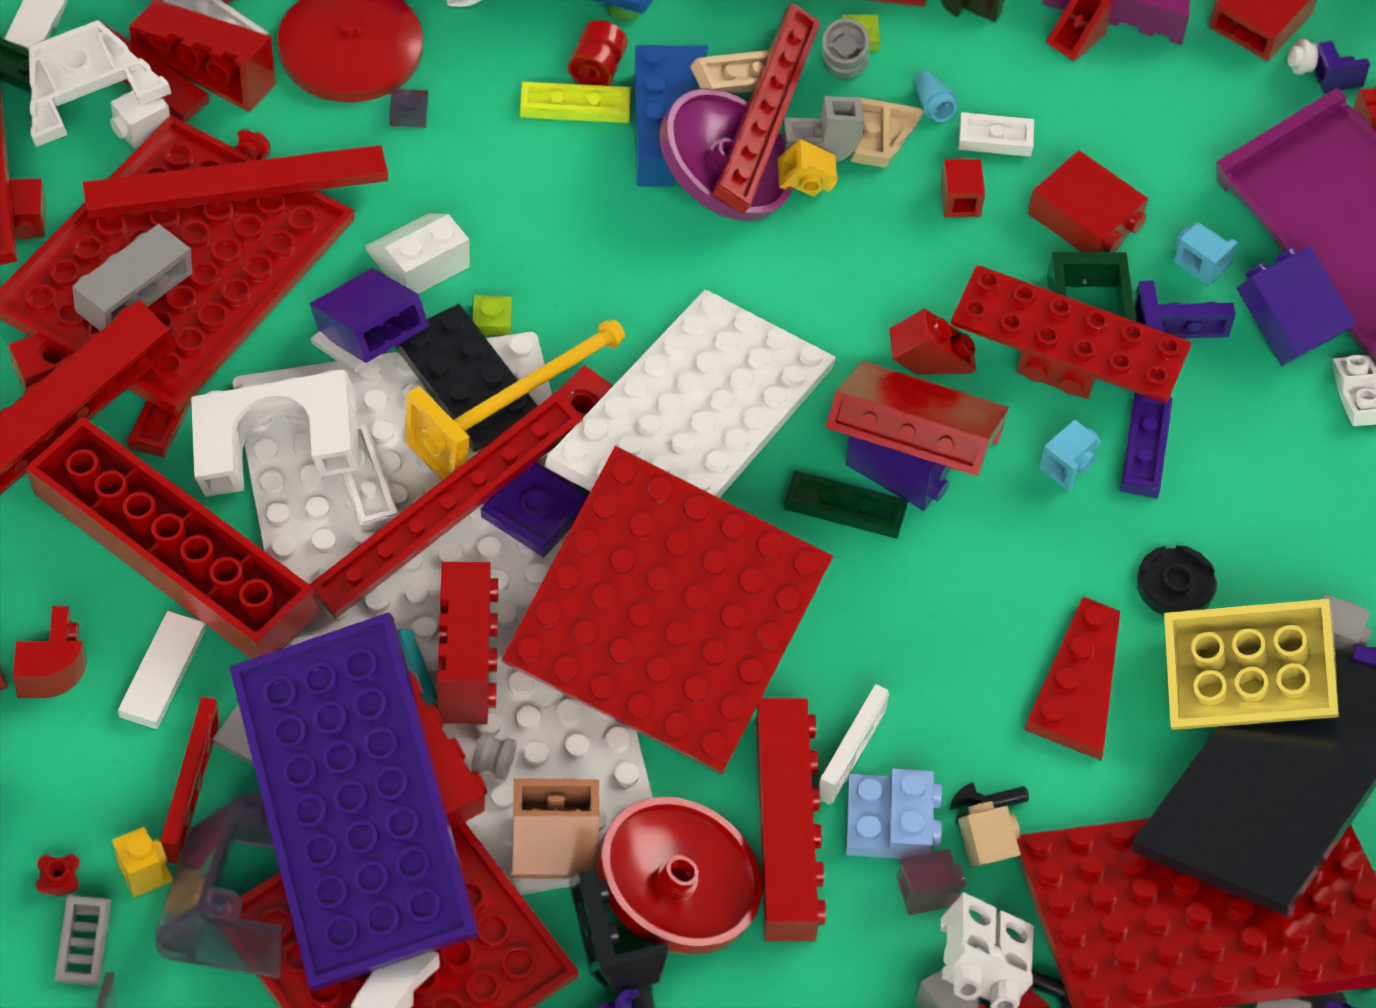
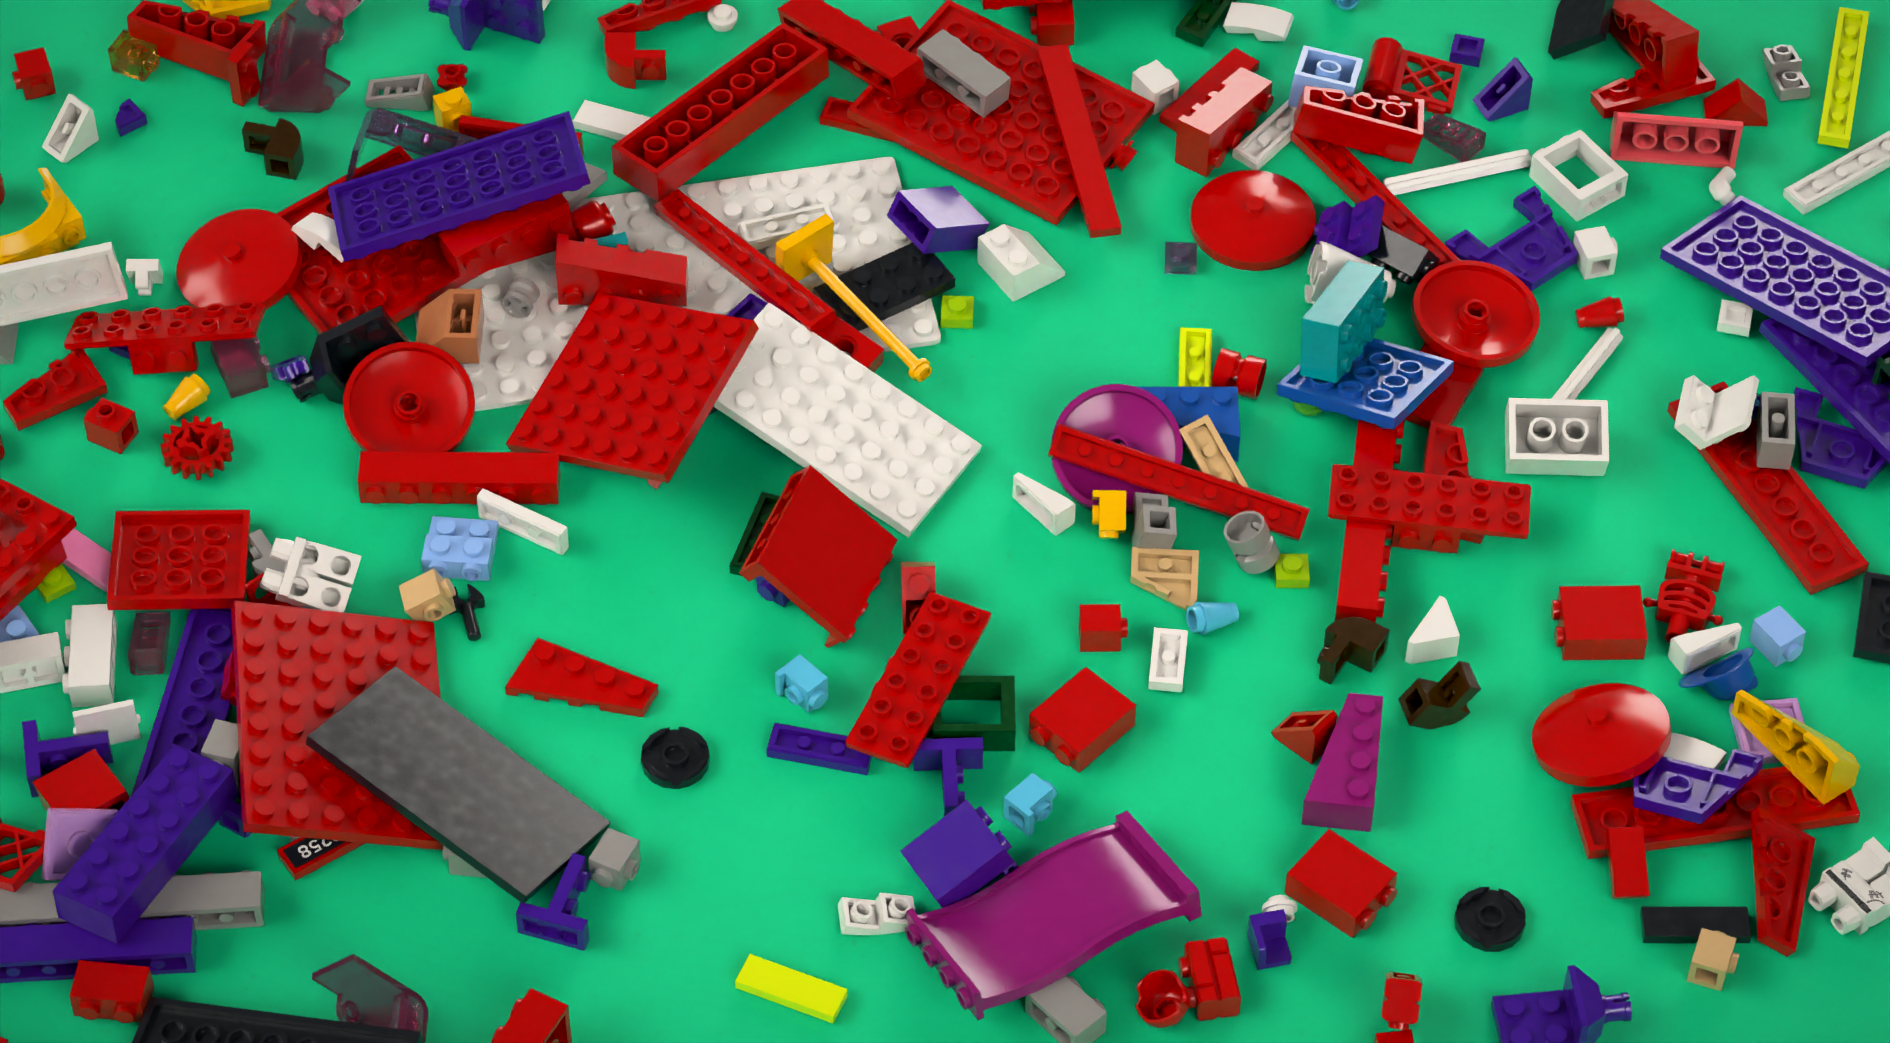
camera: 95 degrees right, 5 degrees down
white wing [29,20,171,147] -> none
white arch [191,369,360,497] -> none
clear pink brick [897,849,966,915] -> none
light yellow slope [1164,599,1339,730] -> none
none -> white slope [1012,472,1076,536]

